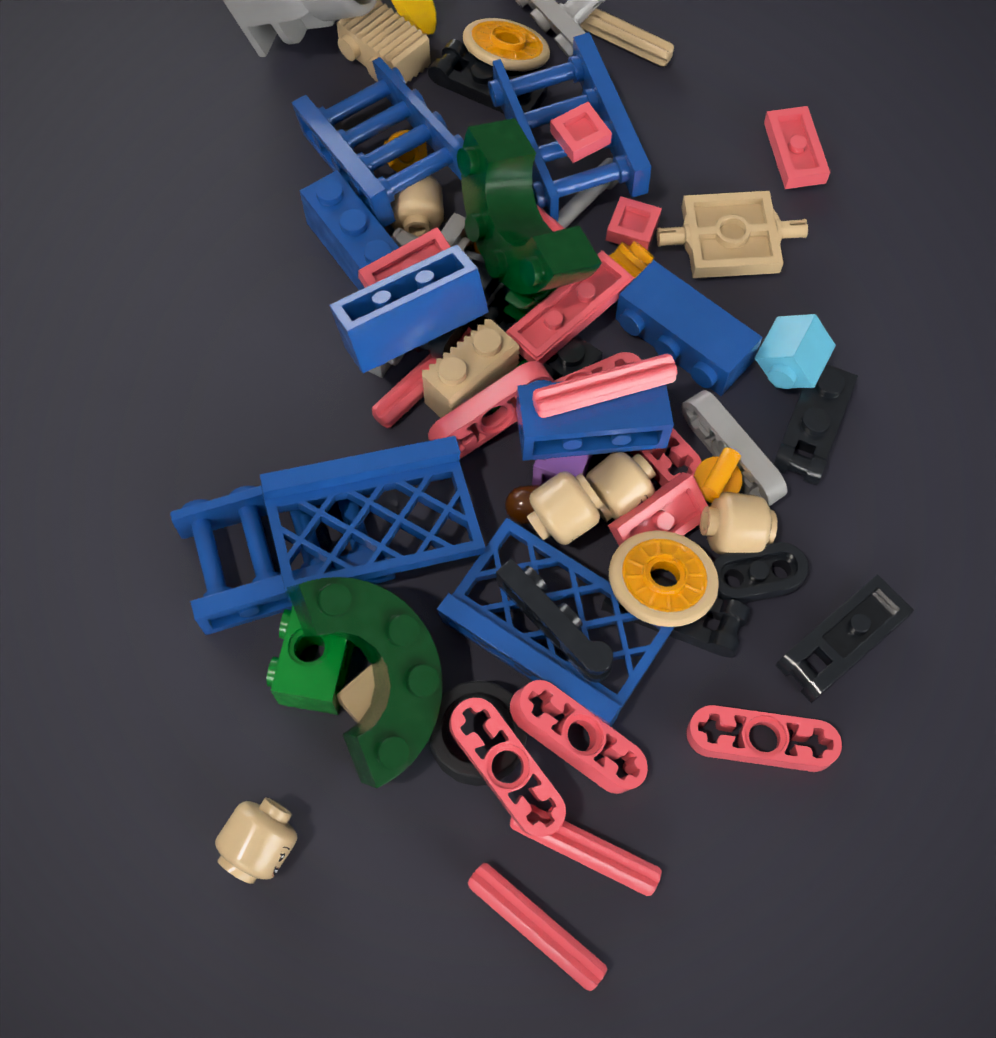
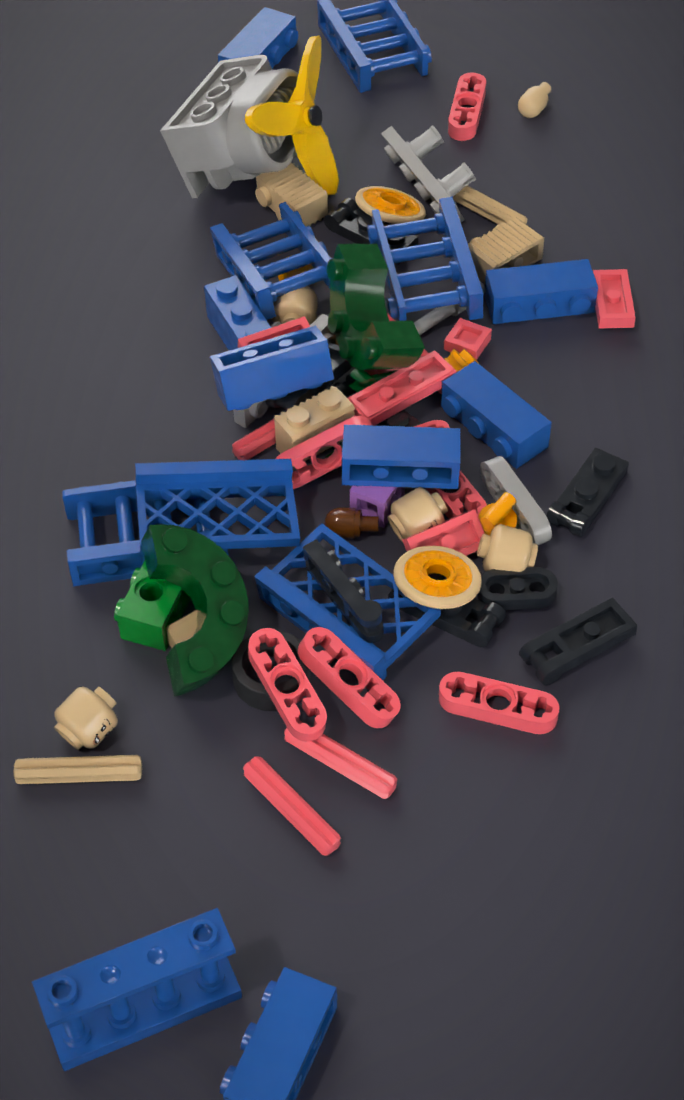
camera: 10 degrees right, 15 degrees down
tan head [527,471,603,545] -> none
coral axle [532,354,678,418] -> none
coral plate [550,102,612,163] -> none
tan plate [656,191,808,278] -> none
medium azure brick [755,314,836,389] -> none
none -> tan axle [13,755,142,784]
none -> tan brick [468,216,544,284]
none -> blue brick [484,259,598,324]

